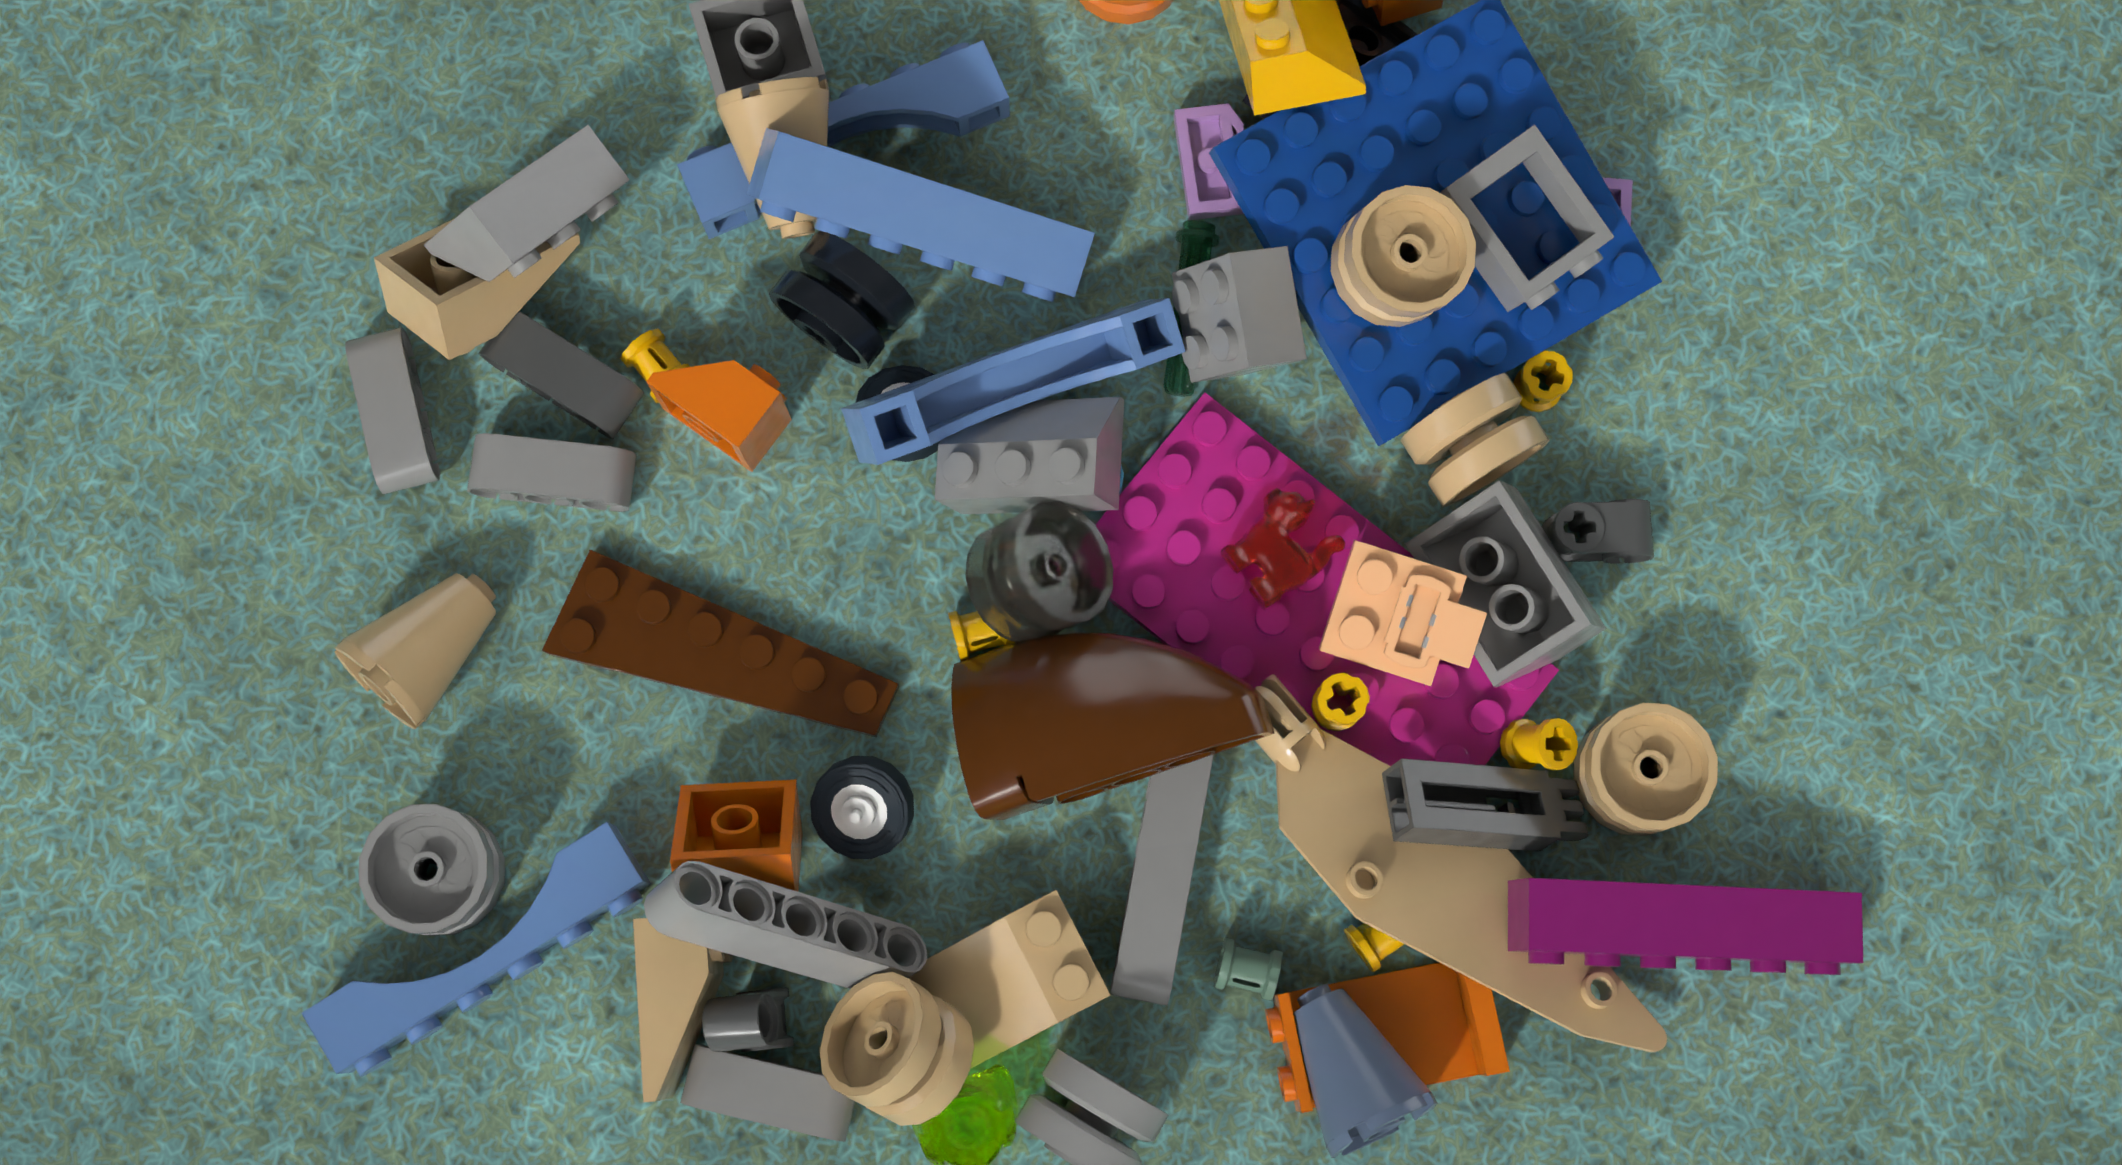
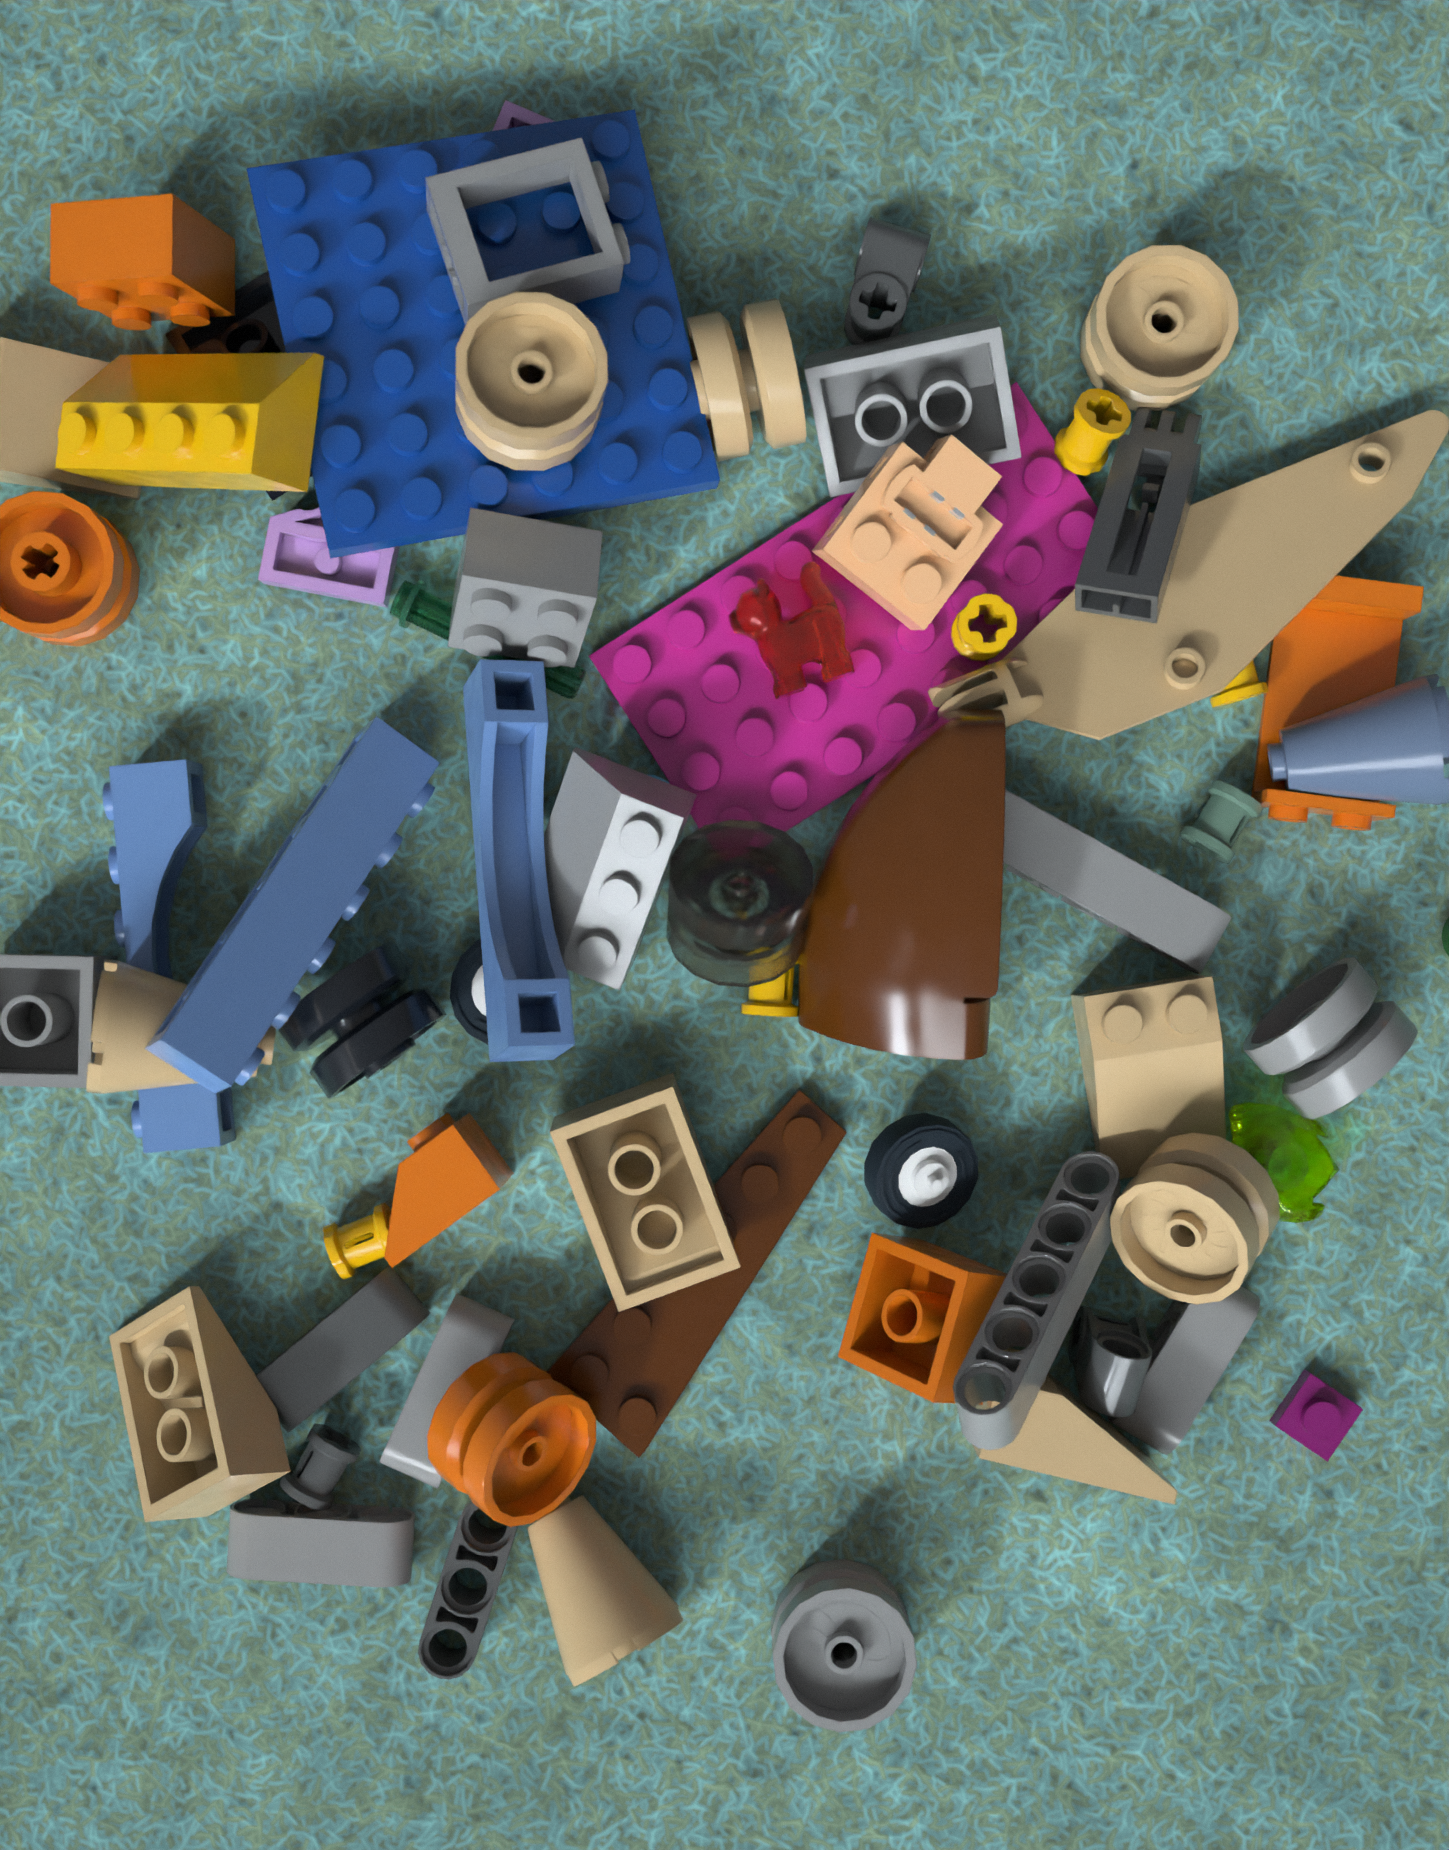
camera: 70 degrees left, 10 degrees up
medium blue arch [301,822,651,1077] -> none
light grey slope [424,125,630,282] -> none
magenta brick [1508,878,1864,975] -> none
yellow bush [1513,351,1573,412] -> none
none -> dark grey bush [280,1423,362,1511]
none -> dark grey beam [418,1497,518,1680]
none -> orange wheel [427,1352,596,1527]
none -> tan slope [550,1073,741,1312]

